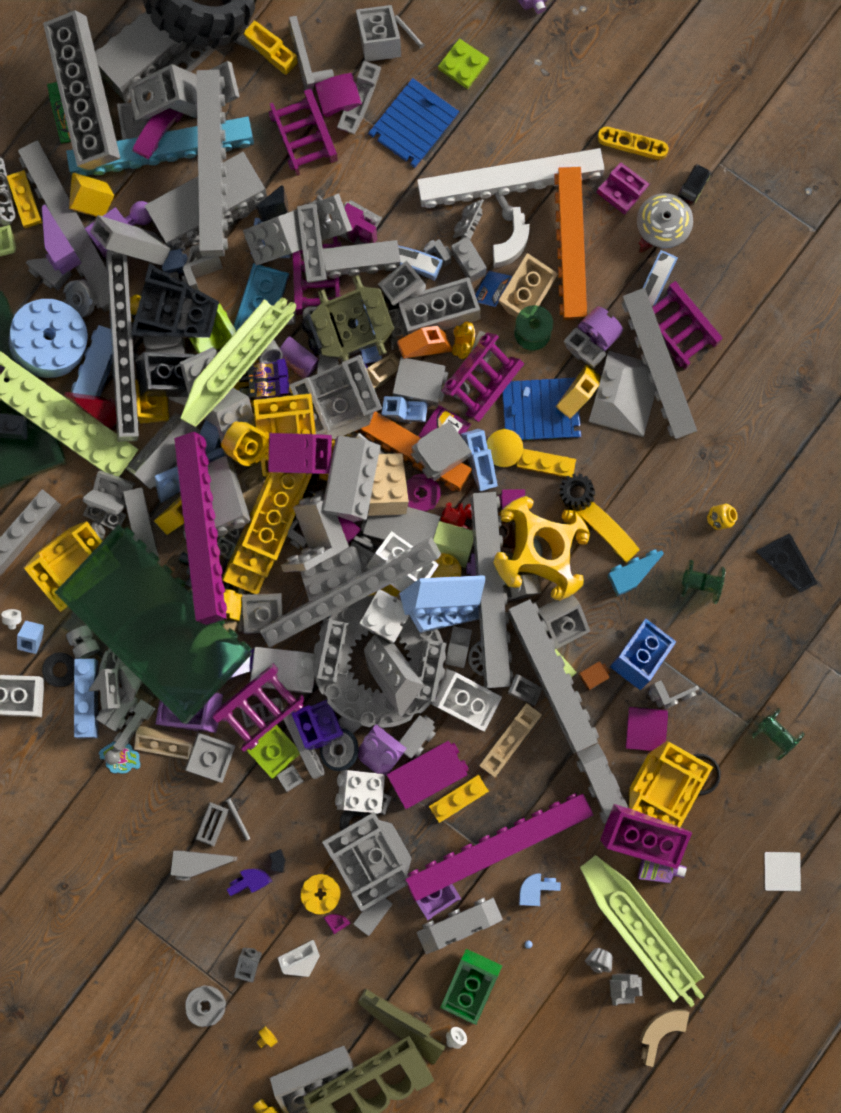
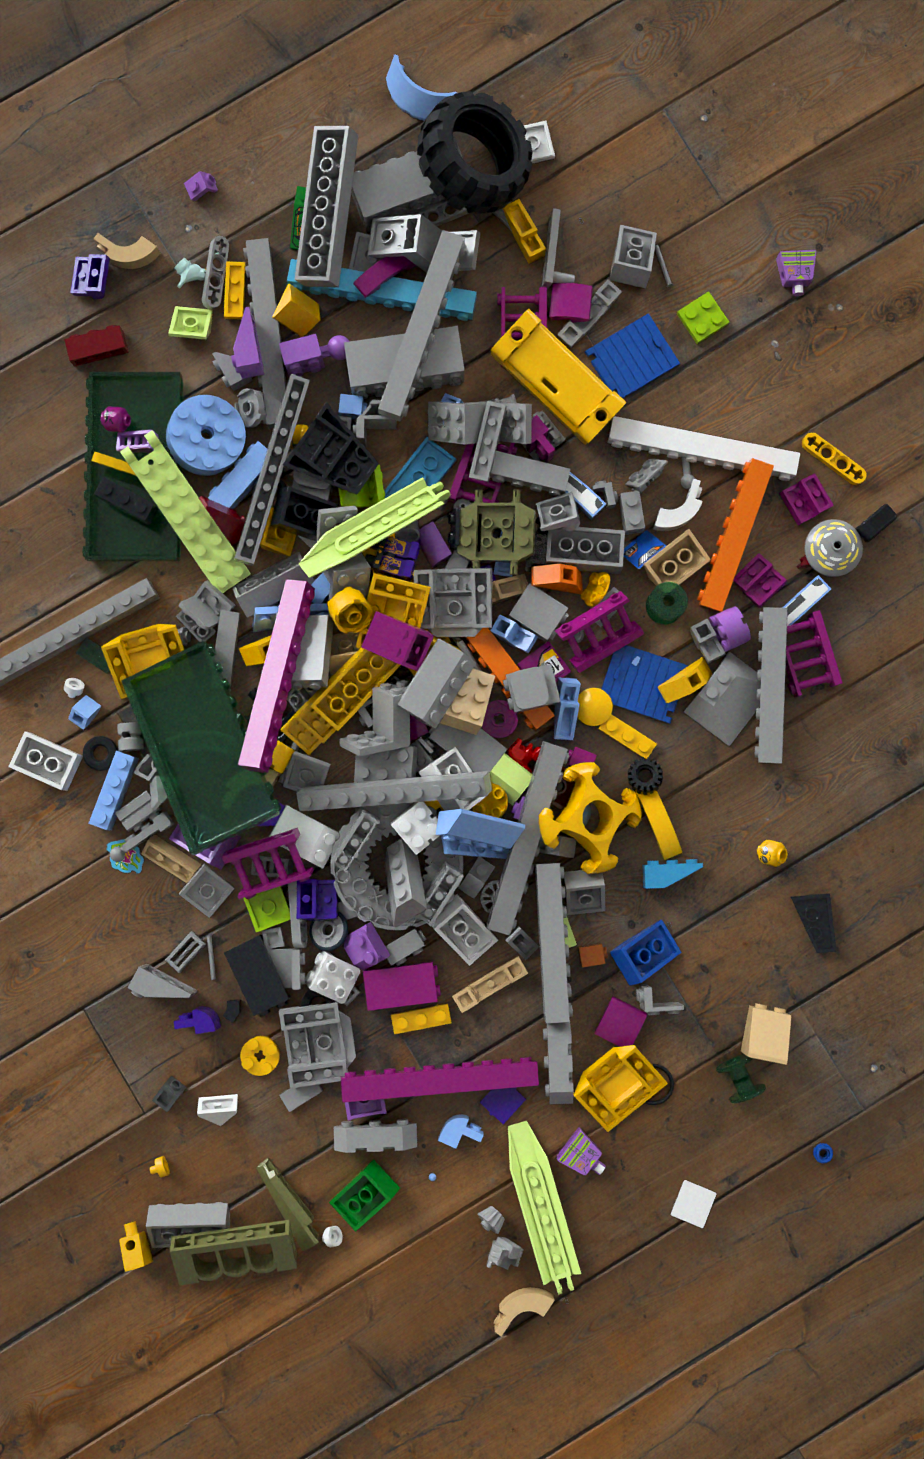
camera: 20 degrees right, 5 degrees up
light grey slope [89,669,121,709] -> none
light grey brick [90,215,170,266] -> none
light grey plate [185,985,226,1027] -> none
black slope [256,185,289,222] -> none
magenta tile [324,914,351,934] -> none
magenta slope [600,804,692,869] -> none
clear green hose [681,560,725,604] -> none
none -> clear green plate [76,637,110,674]
none -> black panel [224,934,291,1017]
none -> light grey bracket [267,948,306,990]
none -> dark purple piece [480,1087,526,1124]
none -> yellow piece [491,309,627,445]
none -> magenta slope [733,553,787,608]
none -> tan slope [741,1003,791,1065]

